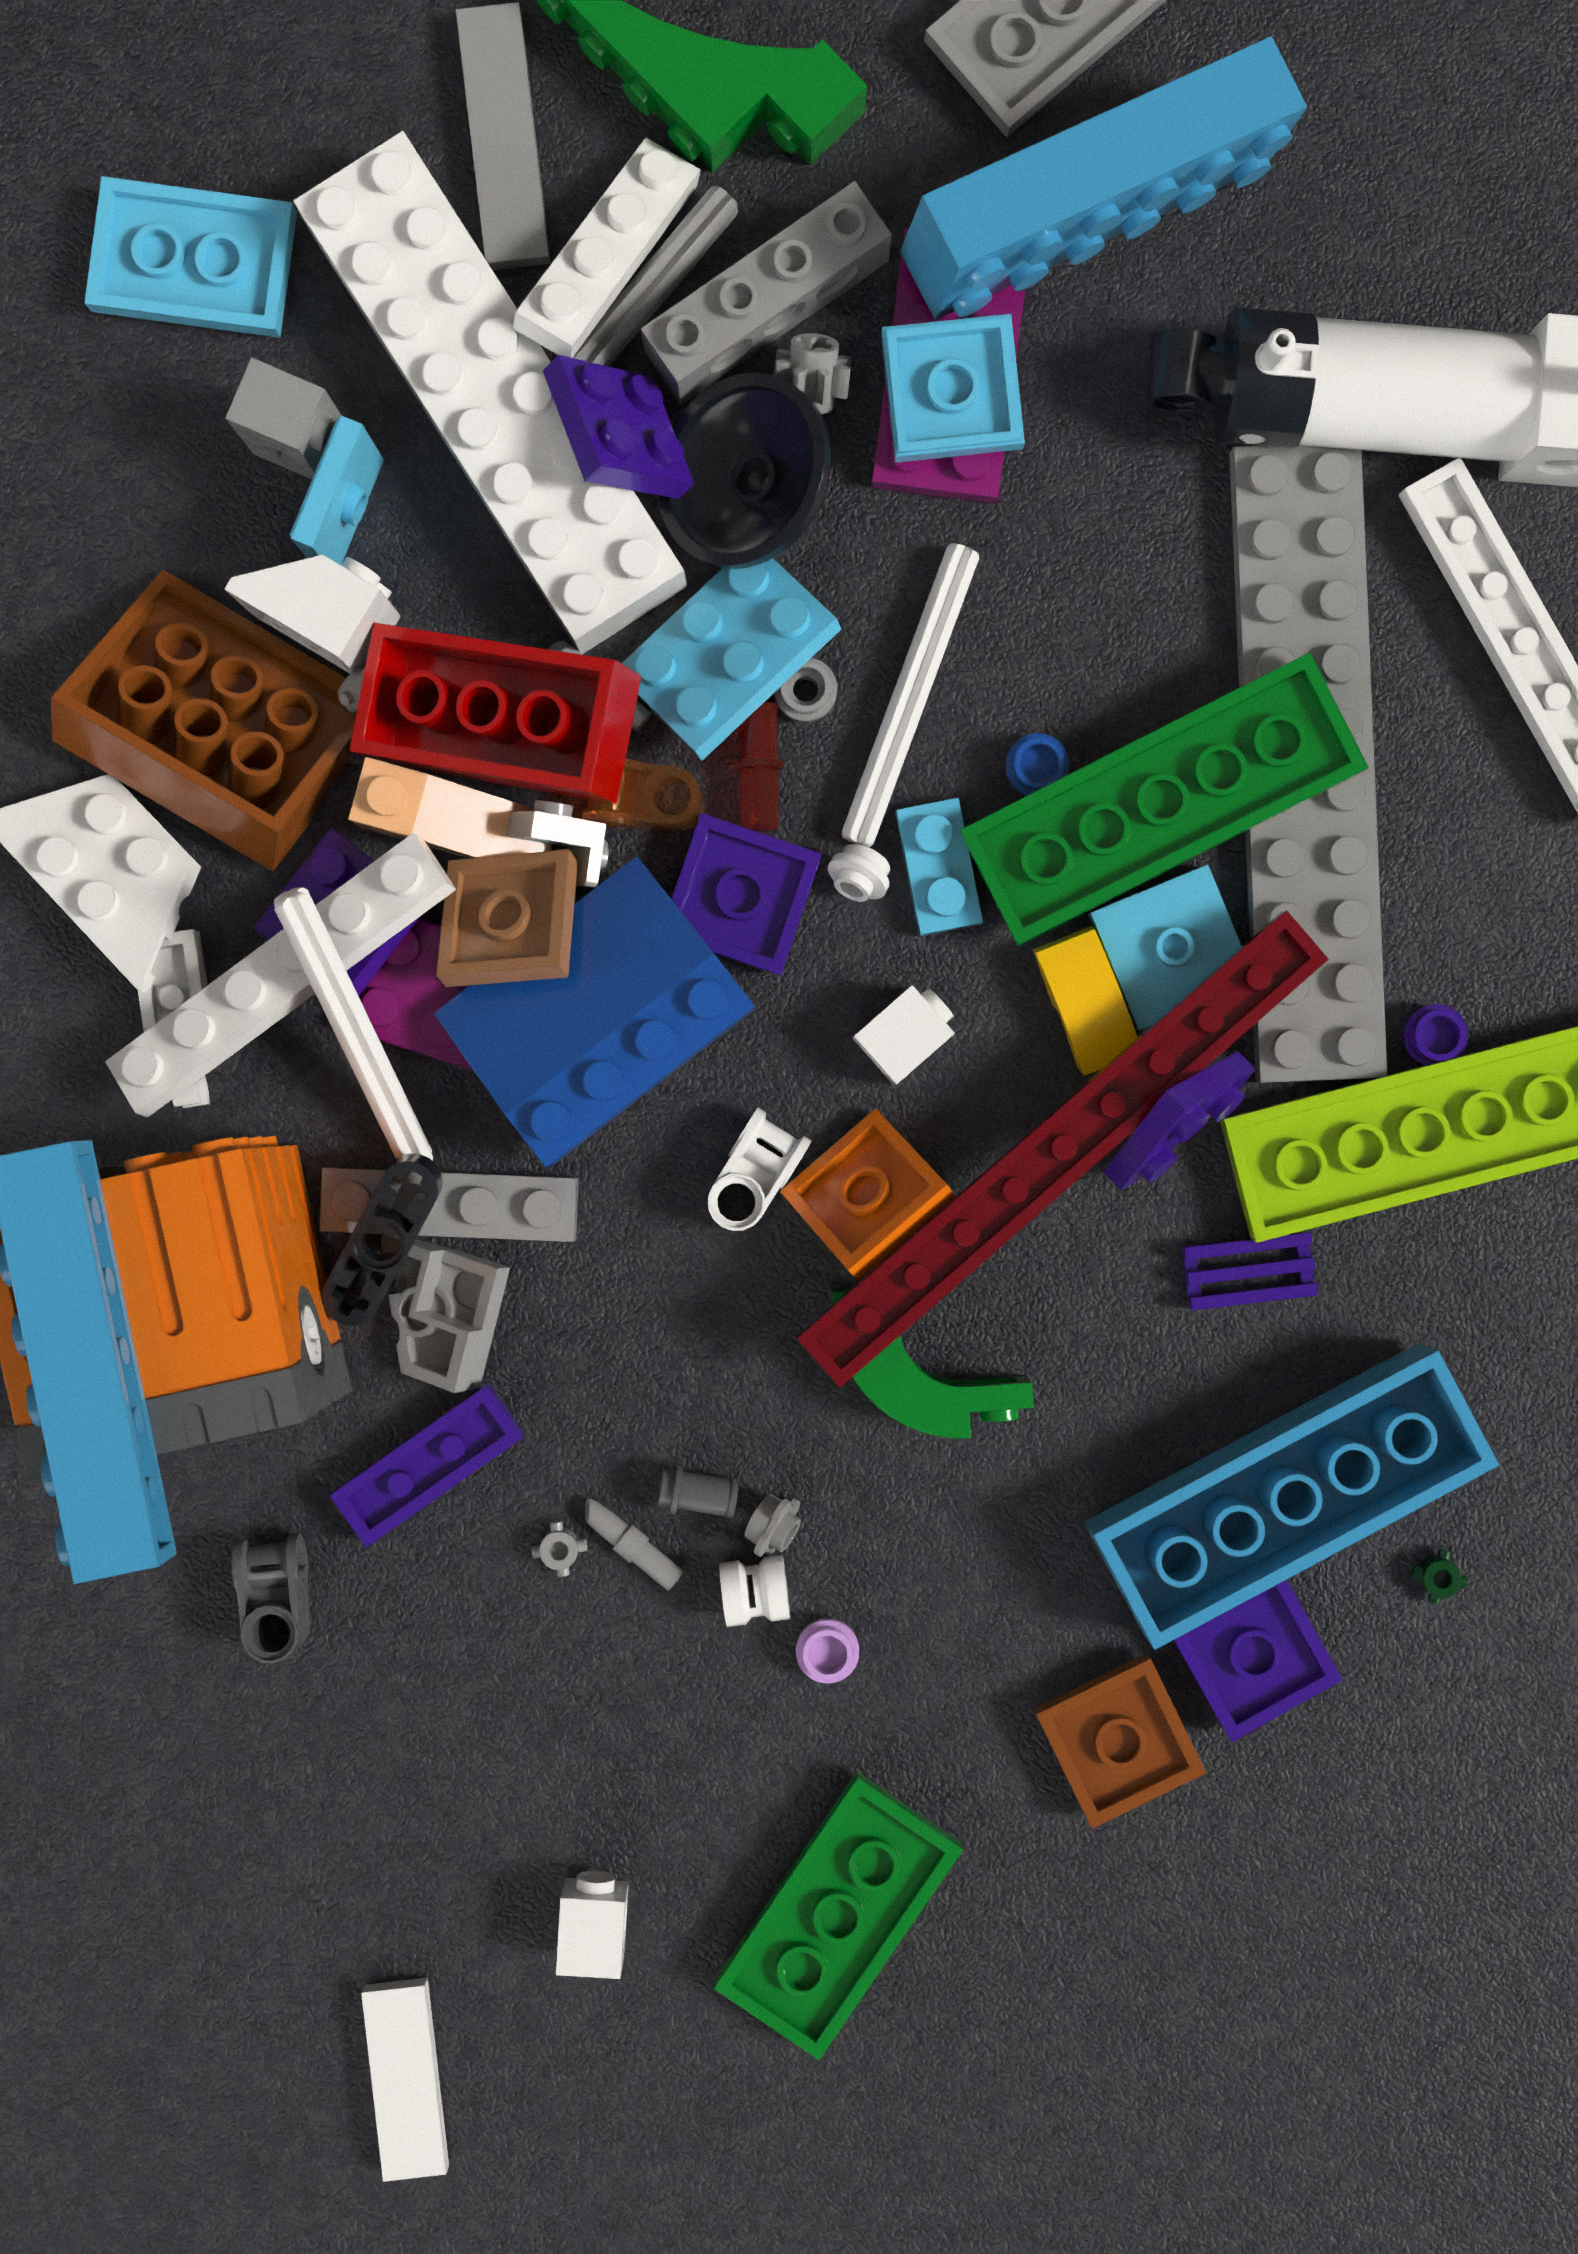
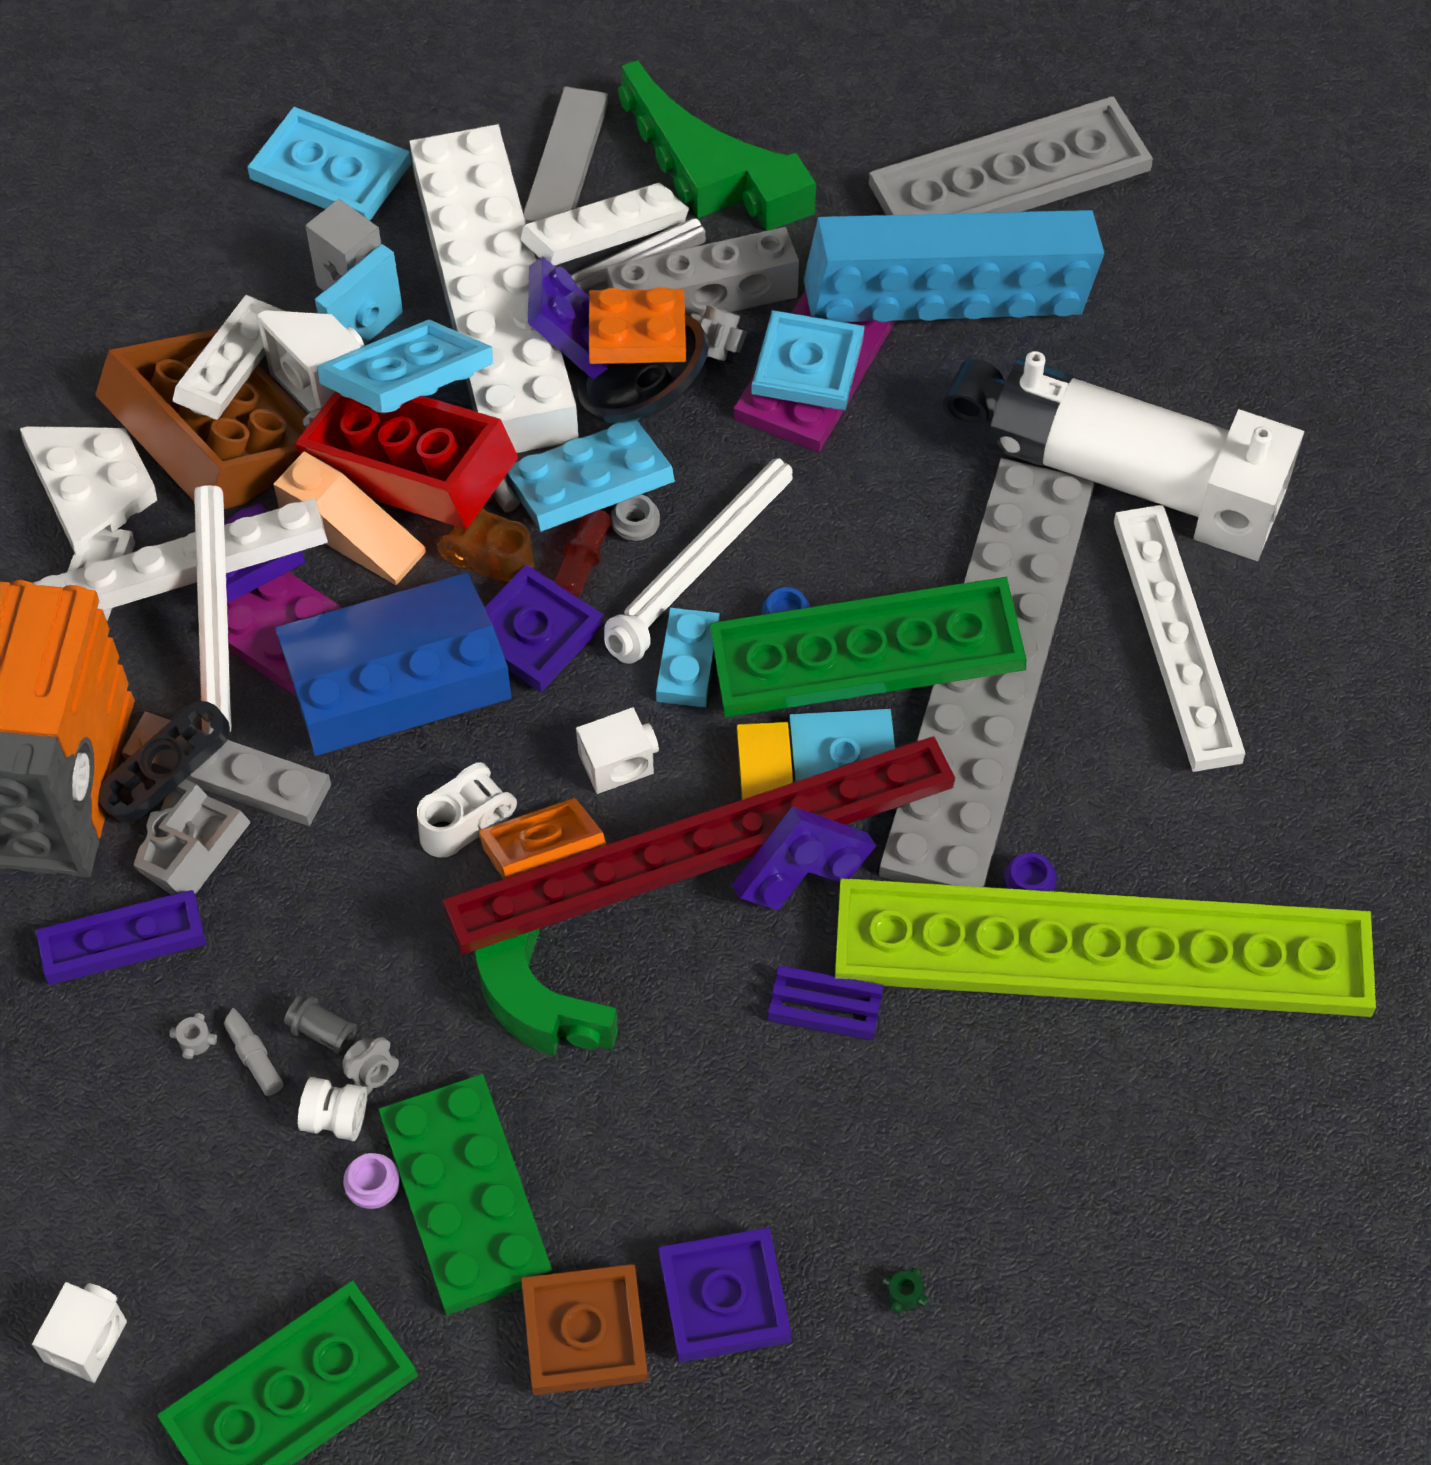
camera: 20 degrees right, 30 degrees down
medium nougat plate [436,849,578,987] -> none
bracket [507,800,609,888] -> none
dark azure brick [1084,1343,1500,1650] -> none
none -> white plate [172,295,284,420]
none -> medium azure plate [317,319,493,412]
none -> green plate [378,1074,553,1315]
none -> orange plate [589,287,686,364]

